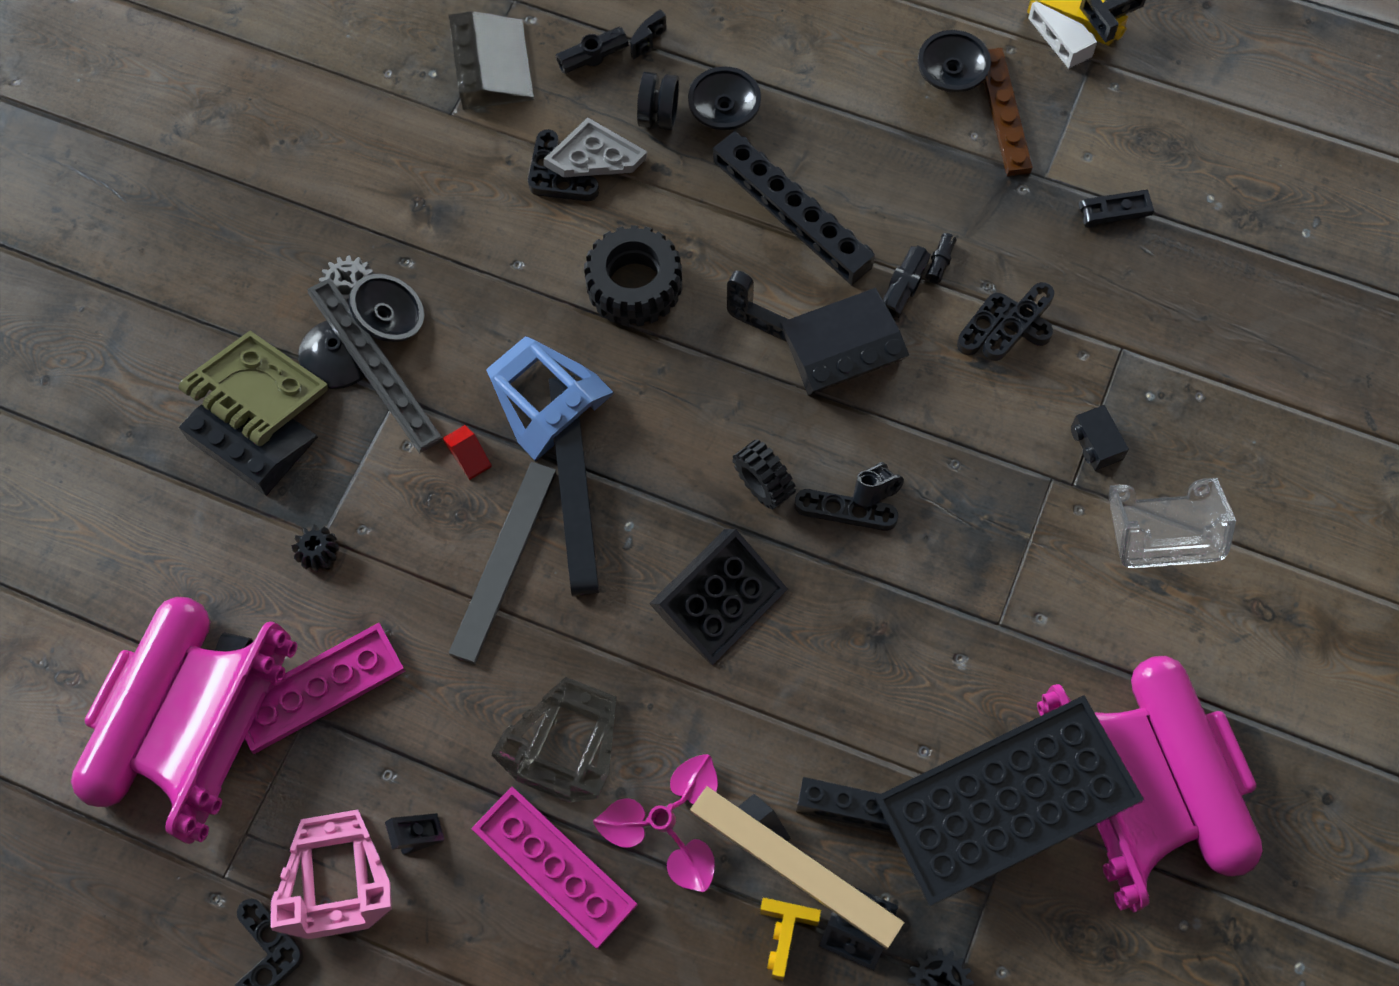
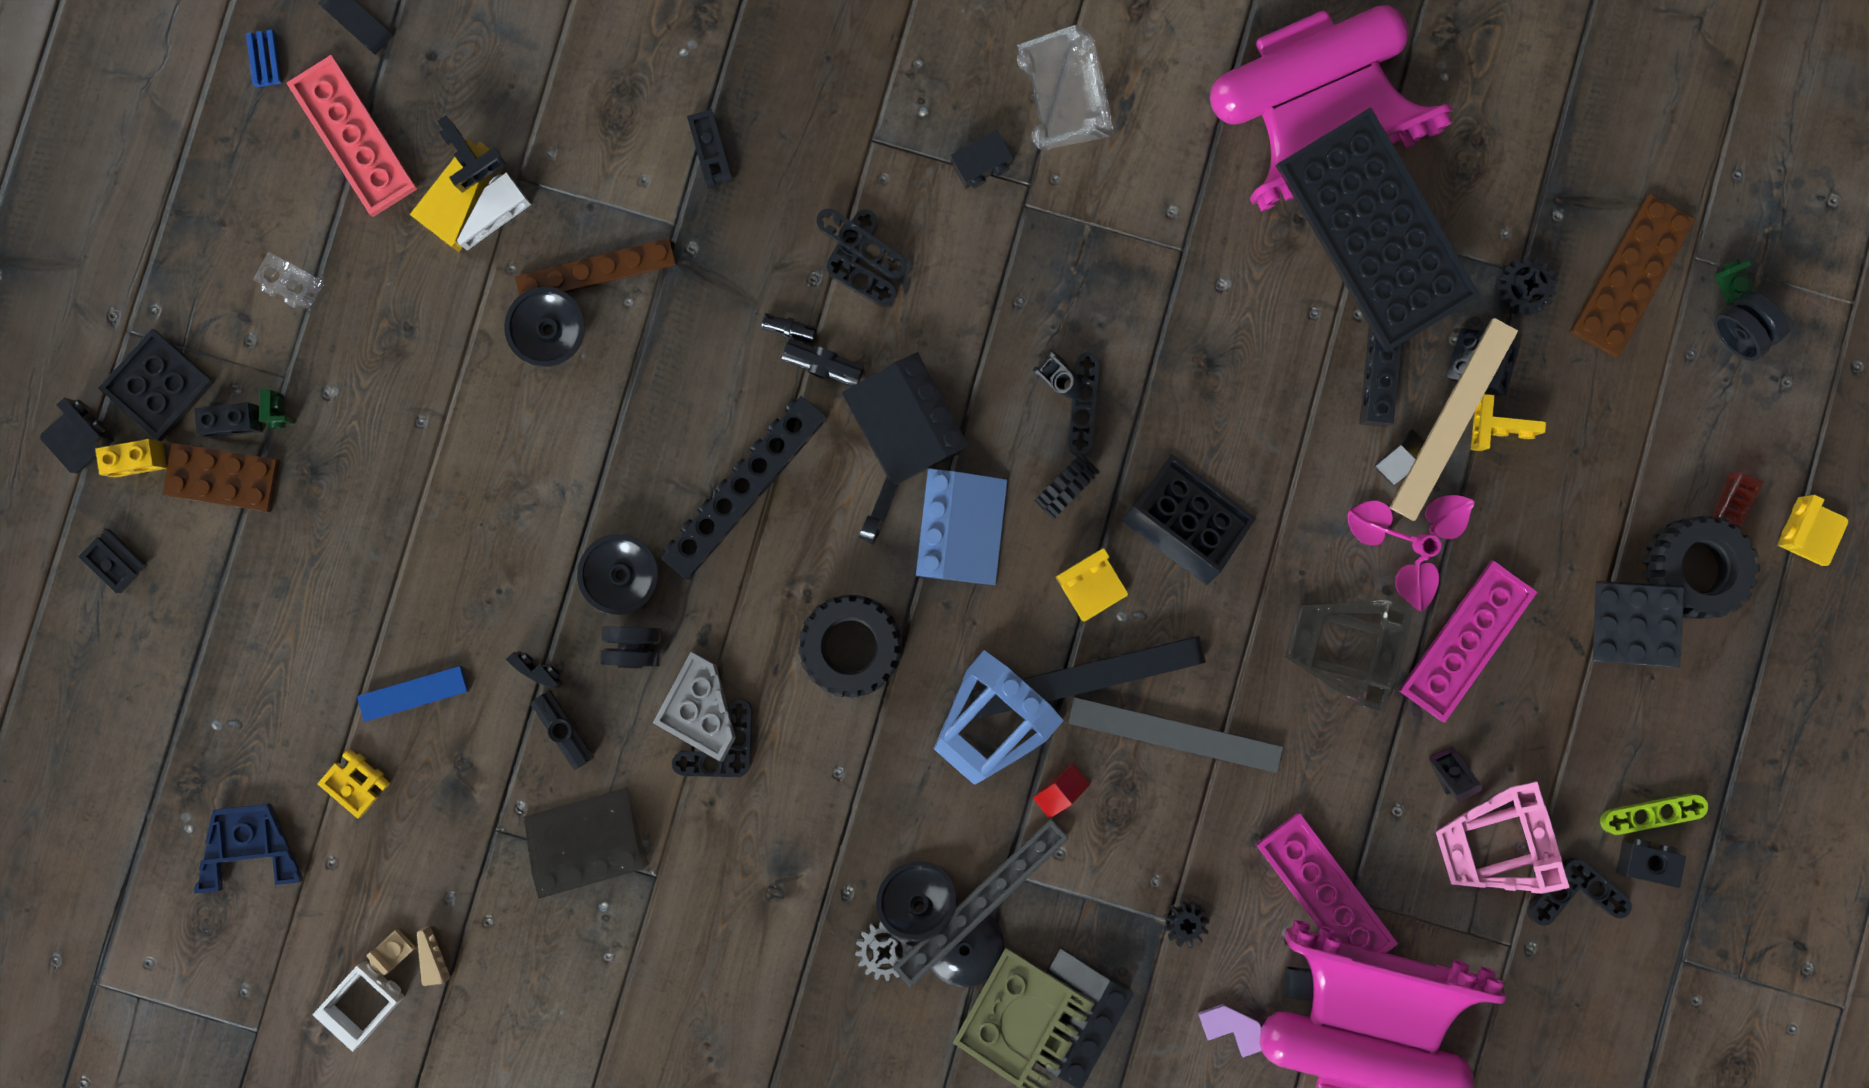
camera: 95 degrees left, 20 degrees up
none -> medium blue slope [916,469,1007,585]
none -> yellow bracket [1056,548,1128,621]
none -> lavender tile [1198,1004,1262,1057]

